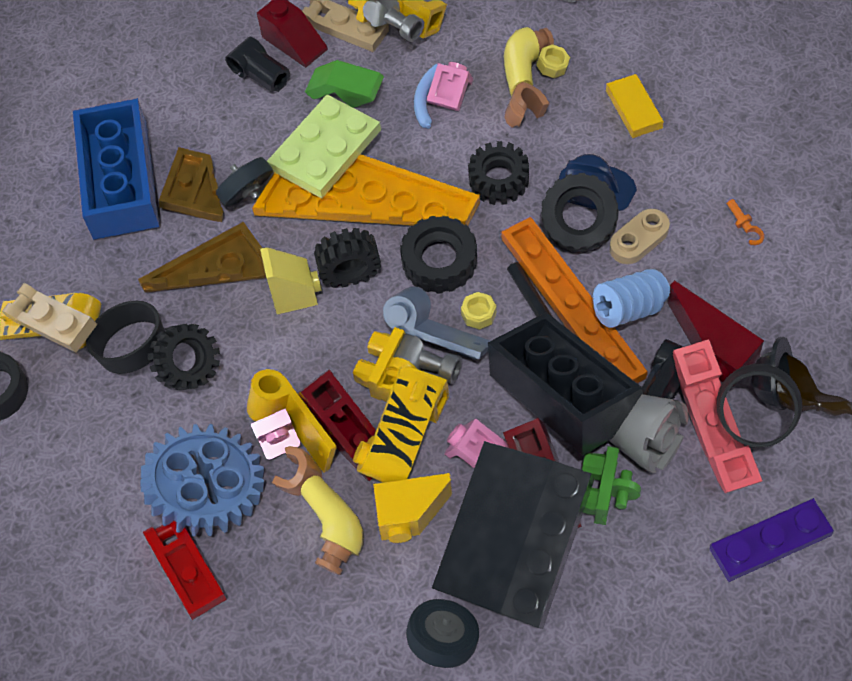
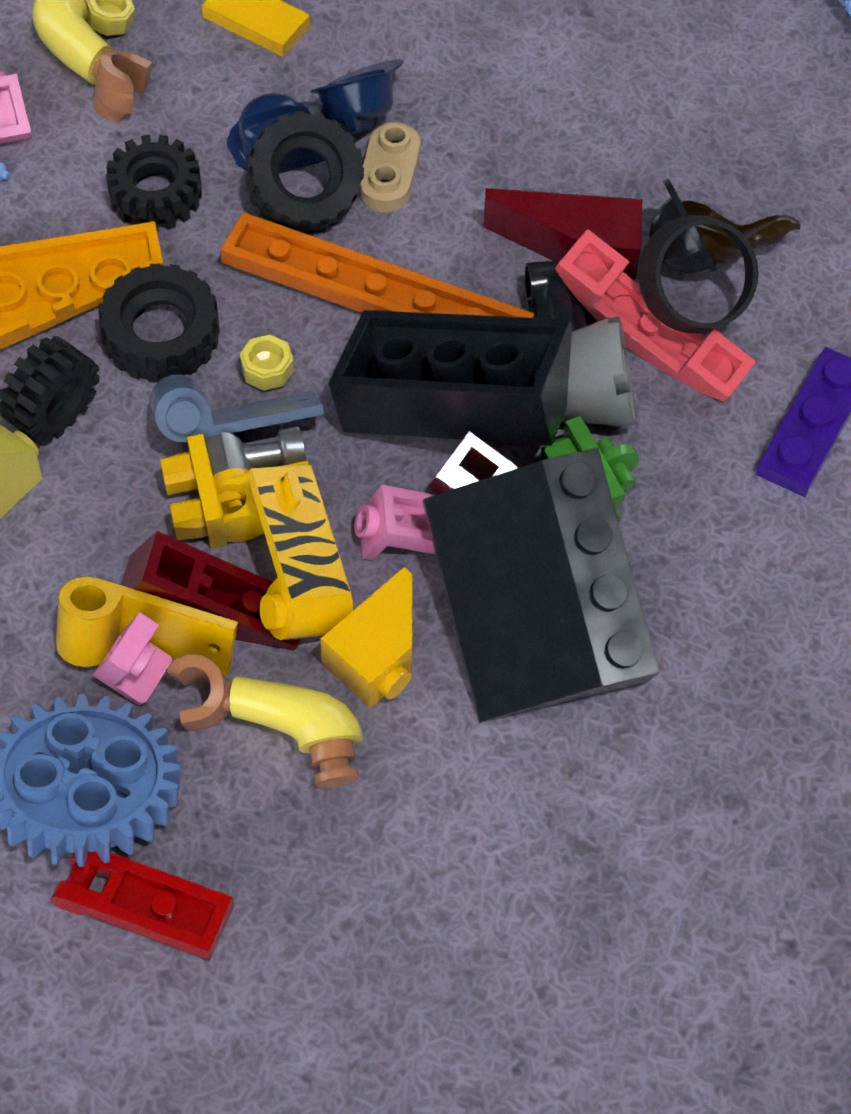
camera: 45 degrees left, 0 degrees up
black wheel [406,599,479,668] -> none
black bar [507,262,554,318] -> none
light blue piece [592,269,670,328] -> none
orange hand [726,199,764,246] -> none
none -> dark blue piece [310,59,404,133]

